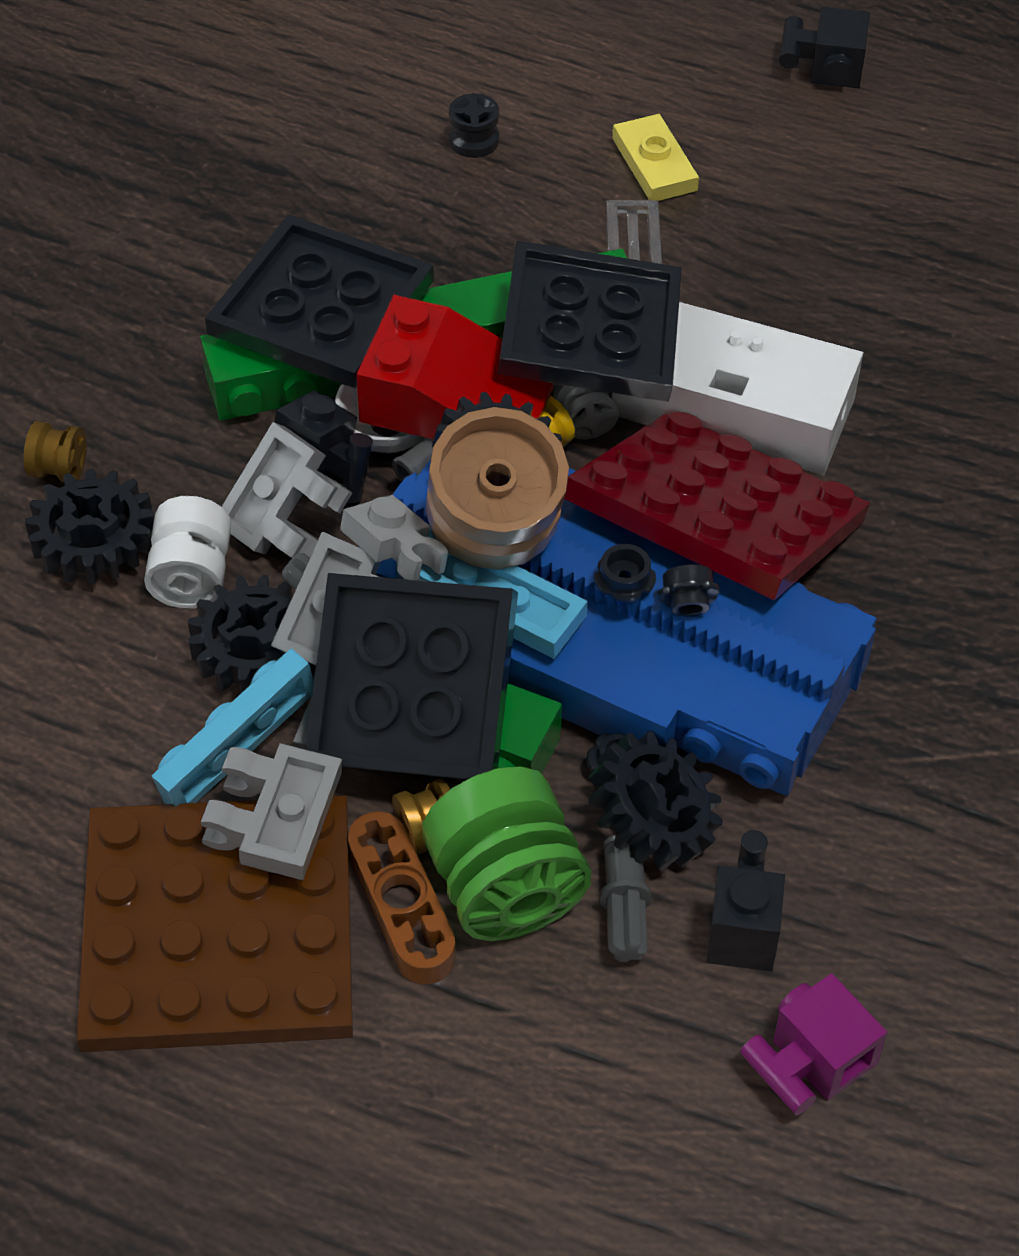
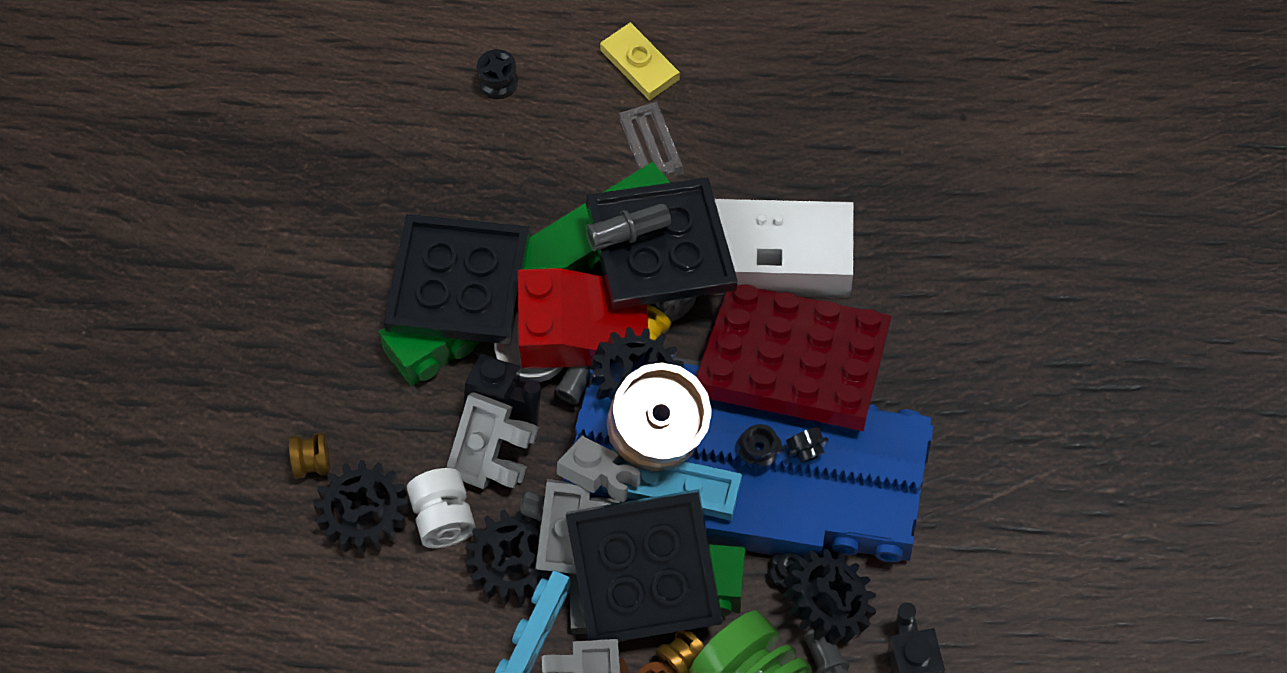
camera: 15 degrees left, 10 degrees up
none -> dark grey axle [586,204,671,252]

